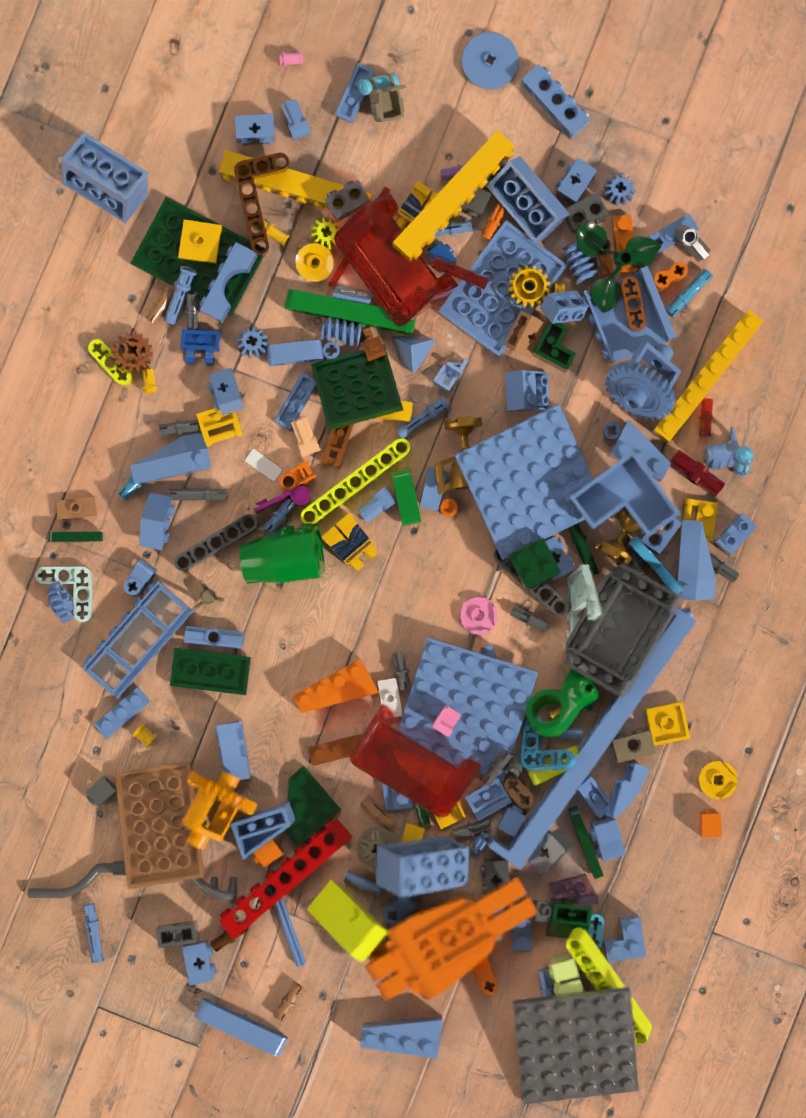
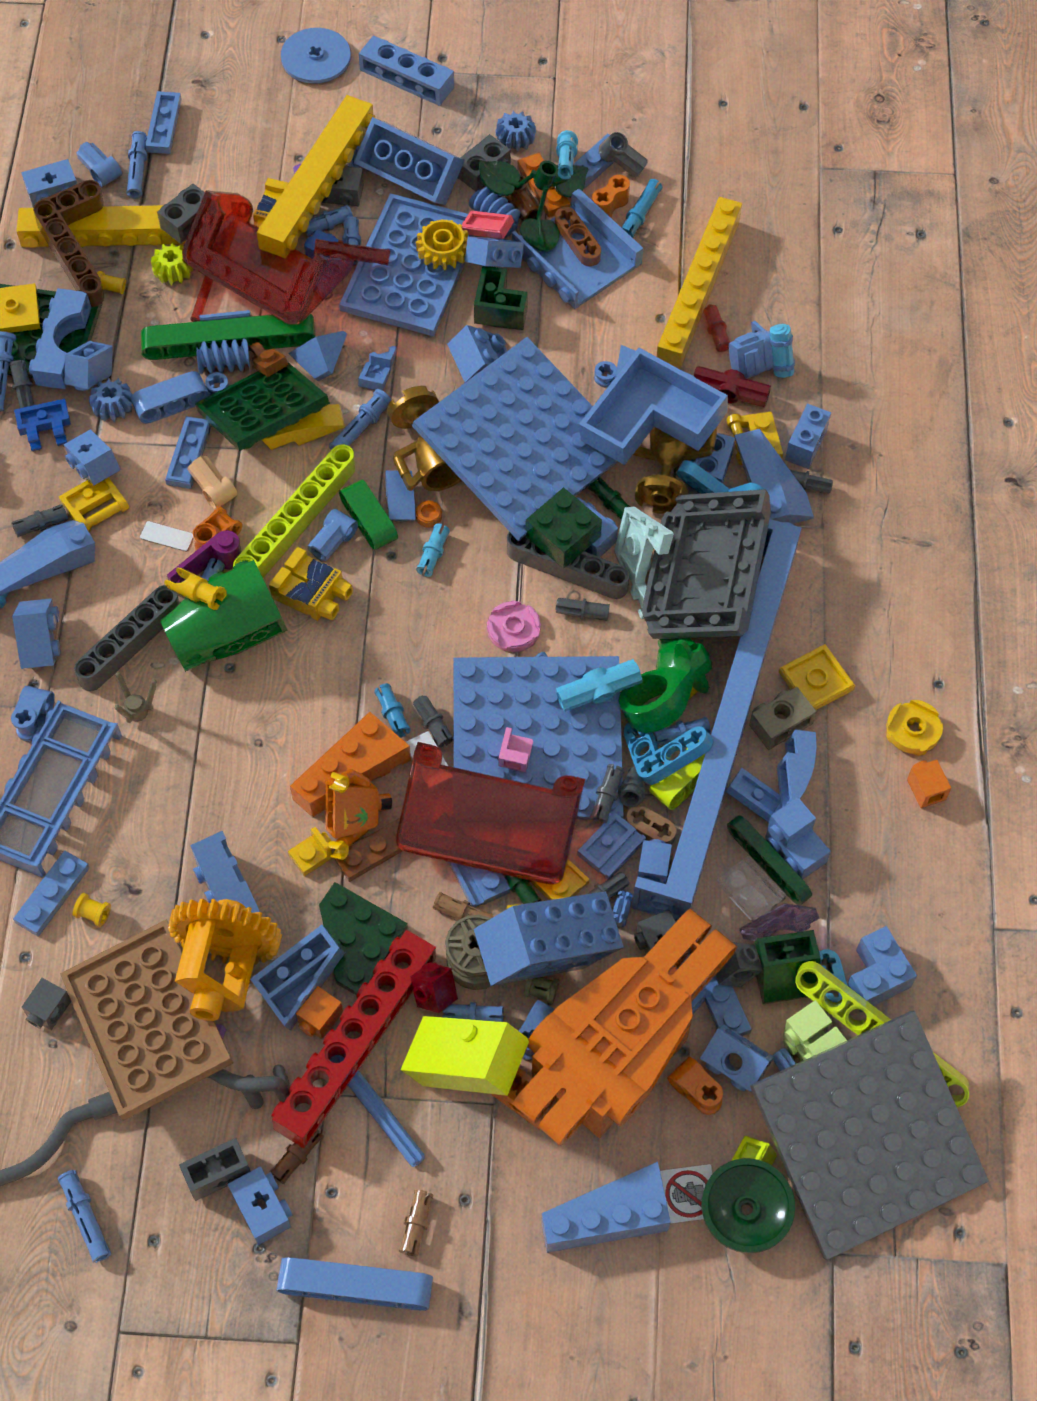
camera: 20 degrees left, 25 degrees down
dark grey pin [169,487,228,502] -> none
dark green plate [170,648,251,695] -> none
medium blue piece [184,626,244,648] -> none
bright pink pin [279,51,303,67] -> none
yellow dish [296,243,334,282] -> none
dark orange plate [321,424,354,469] -> none
dark tan piece [358,72,406,122] -> none
orange axle [481,203,506,241] -> none
medium nougat brick [504,311,547,358] -> none
dark grey brick [528,829,574,875] -> none
medium blue brick [555,158,597,205] -> none
medium blue piece [605,342,681,421] -> none
none -> medium blue brick [64,341,113,391]
none -> medium blue pin [126,131,148,199]
none -> yellow piece [164,567,227,610]
none -> yellow bracket [288,827,332,877]
none -> orange torso [326,769,392,860]
none -> medium blue pin [342,216,361,265]
none -> dark azure pin [374,683,411,738]
none -> dark red brick [410,962,458,1013]
none -> medium azure pin [416,524,450,577]
none -> coral tile [462,211,514,239]
none -> medium azure pin [556,130,578,179]
none -> medium azure piece [556,659,642,712]
none -> sticker [660,1164,713,1224]
none -> medium blue brick [700,1025,774,1092]
none -> dark green dish [701,1158,795,1254]
none -> neon yellow slope [731,1136,777,1165]

